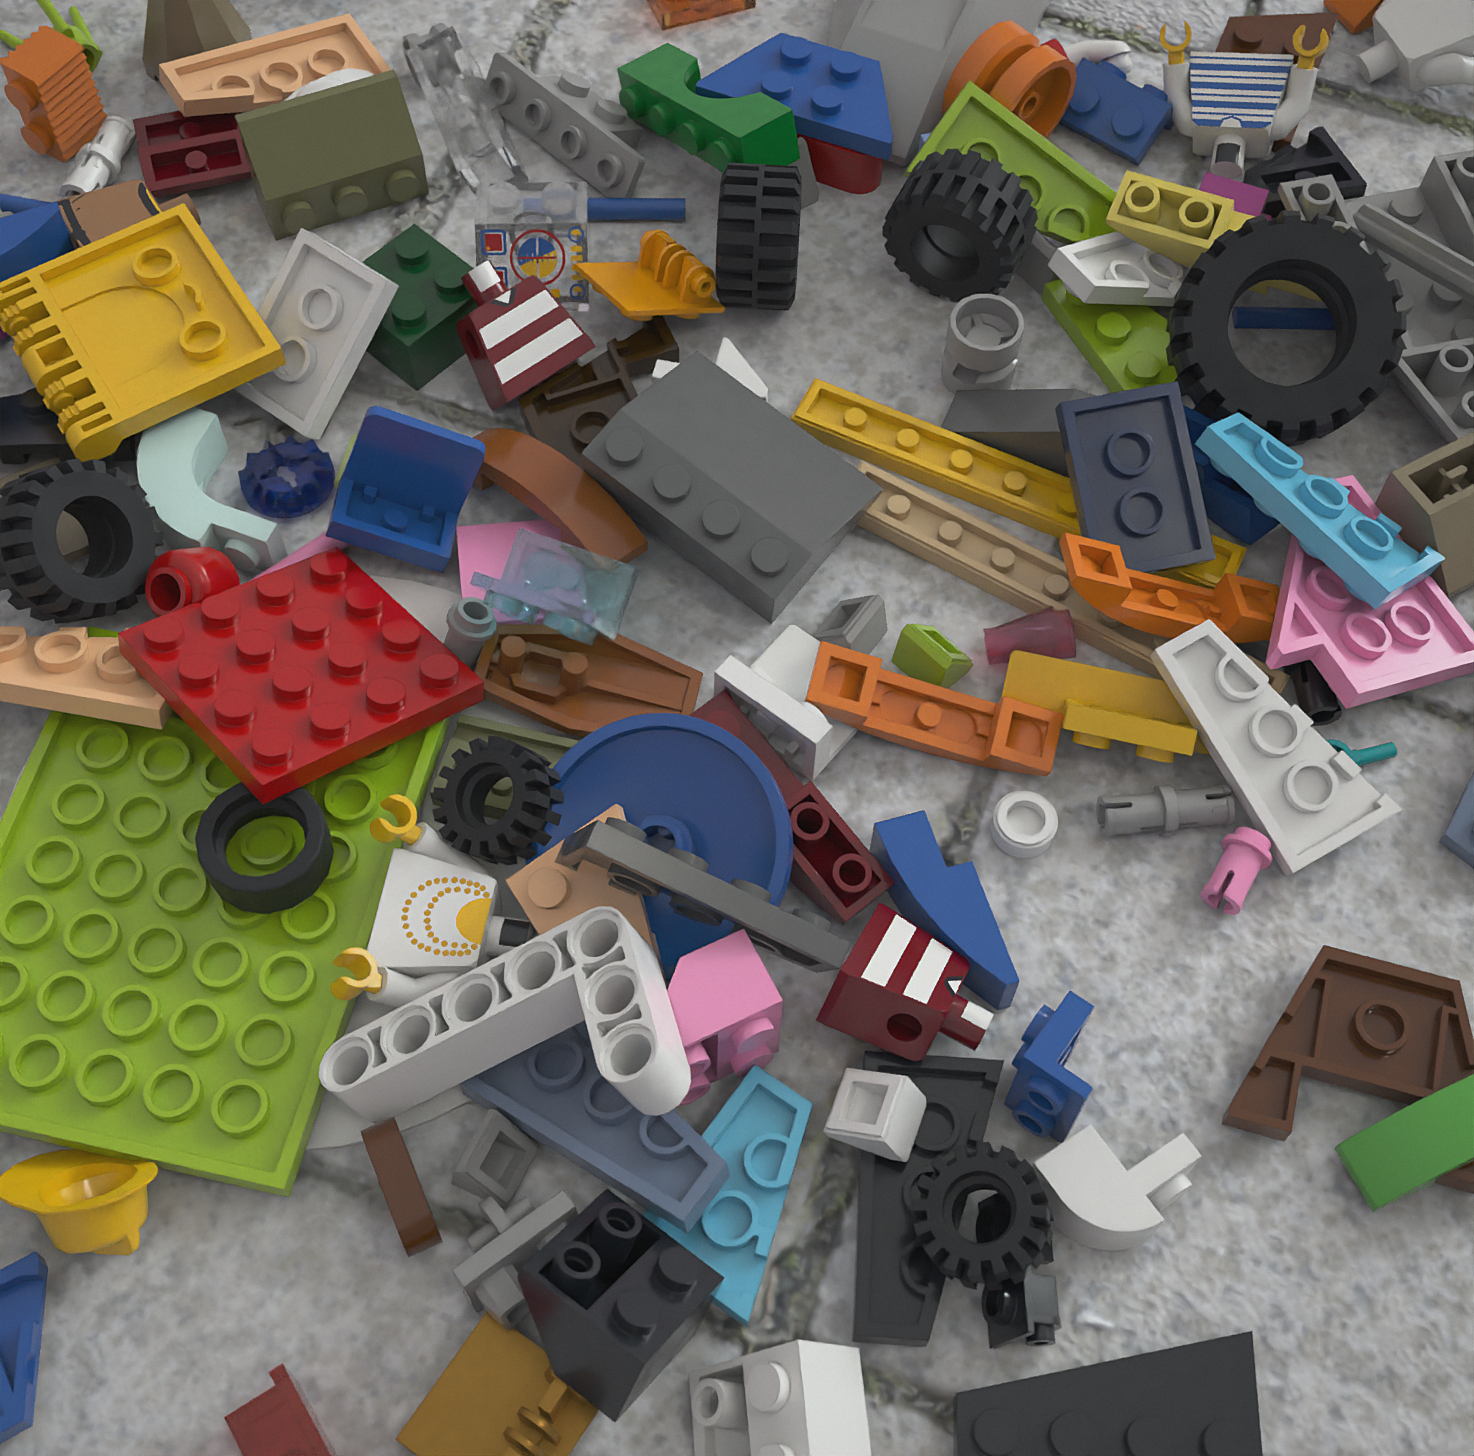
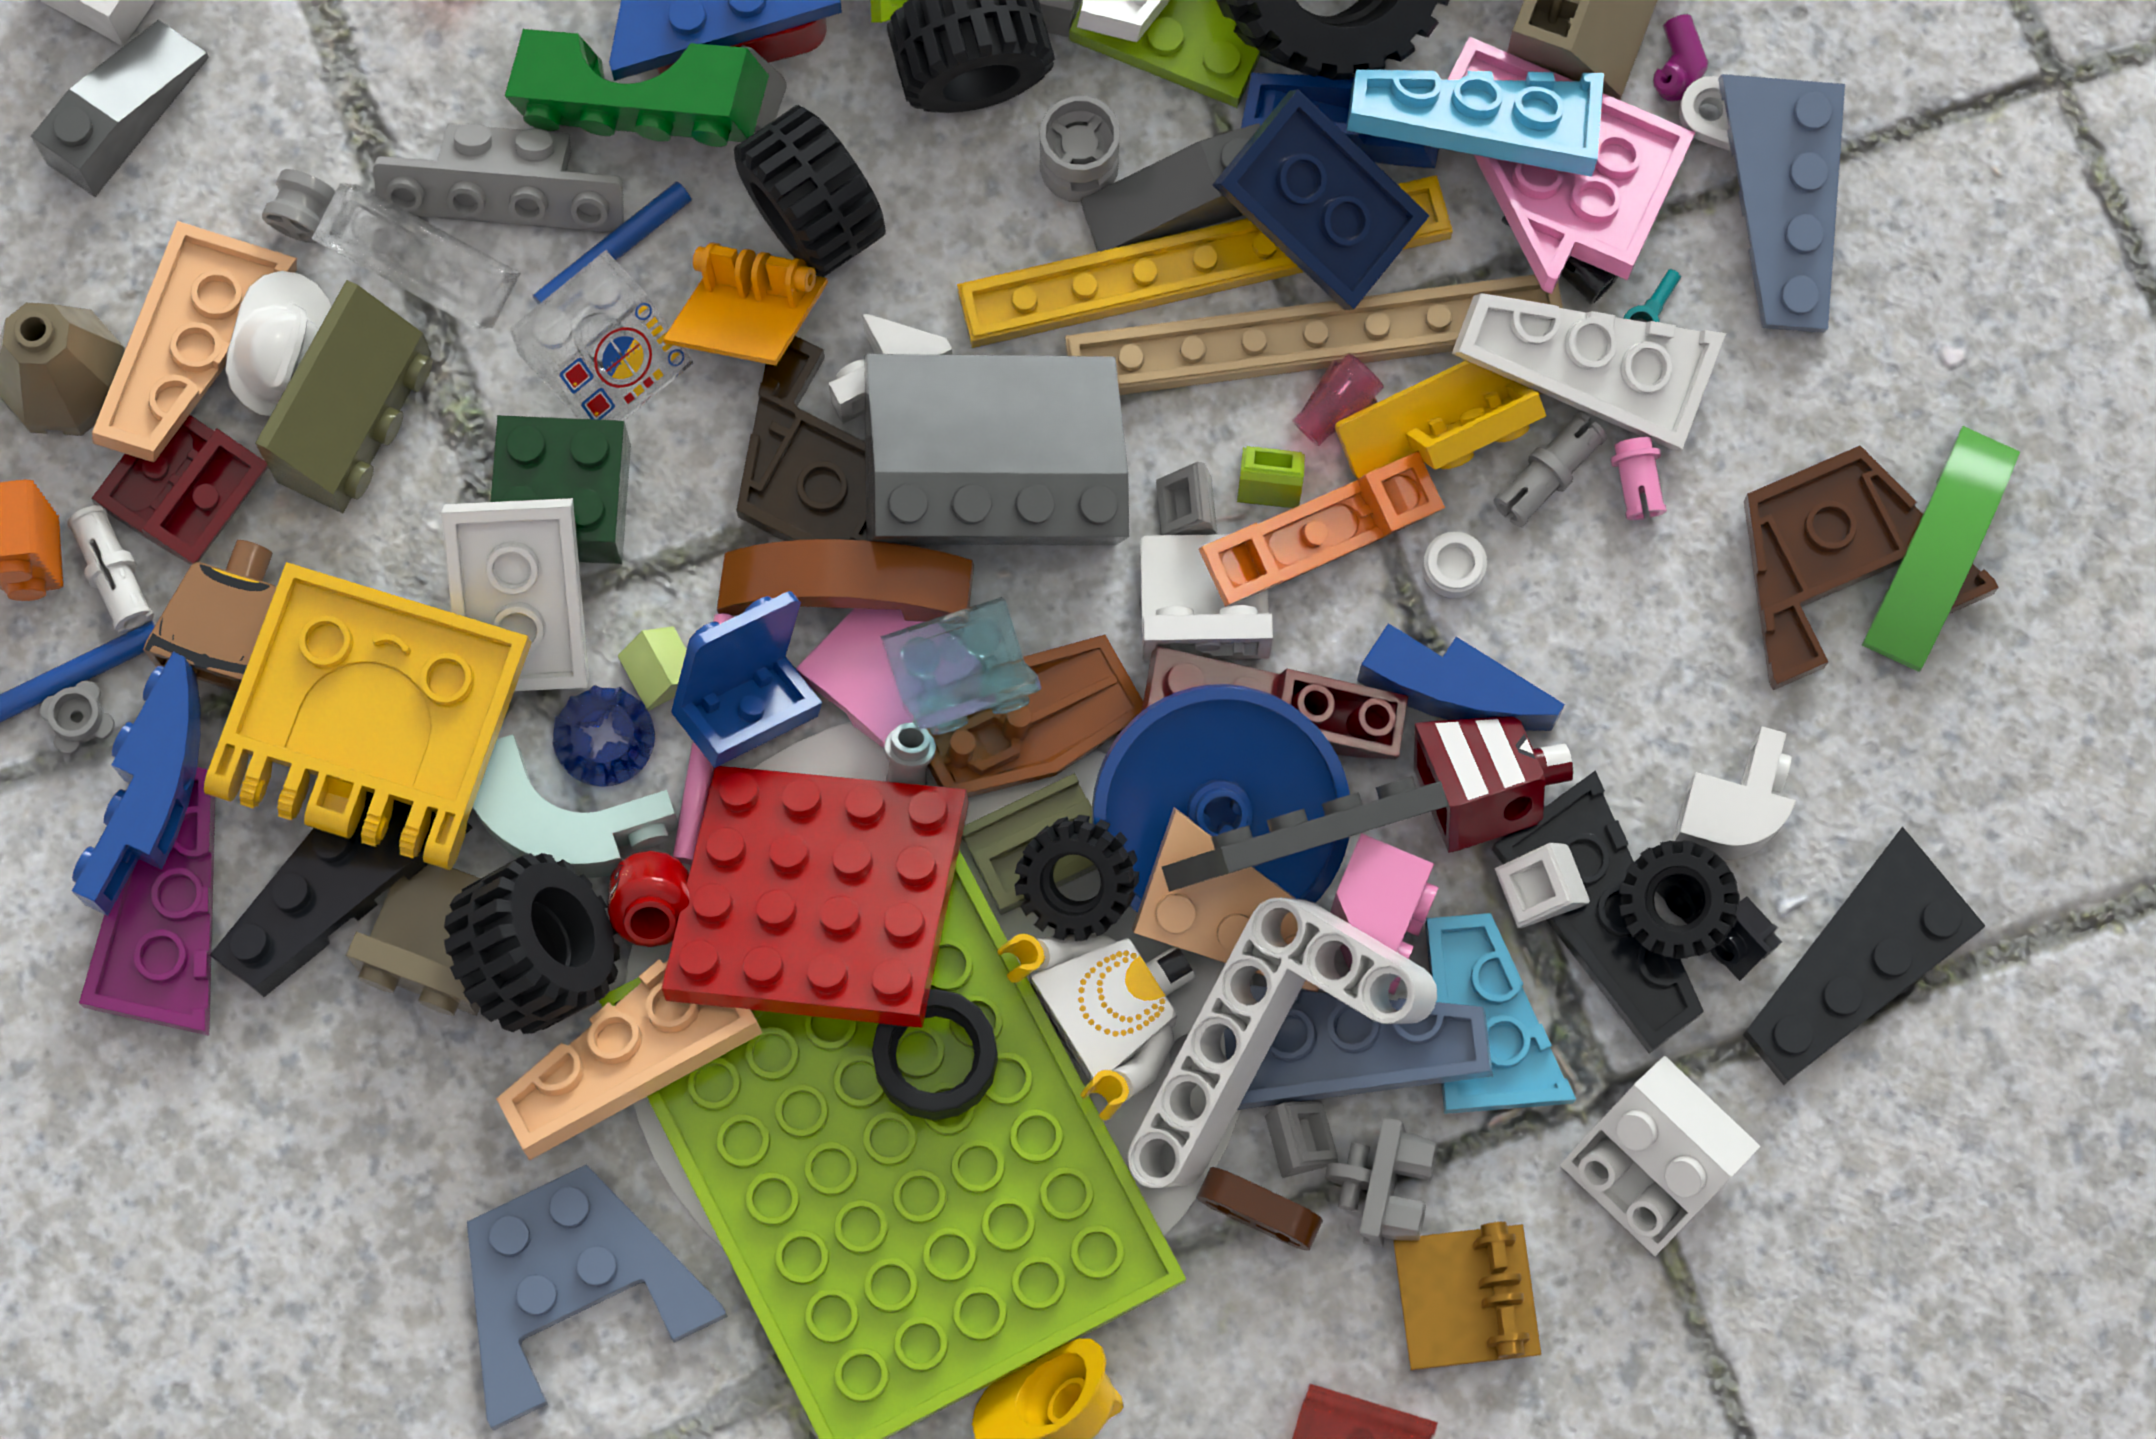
camera: 40 degrees left, 15 degrees up
dark red torso [455,260,596,411] -> none
black slope [517,1188,725,1422] -> none
blue bracket [1004,990,1095,1143] -> none
orange slope [1059,532,1280,643] -> none

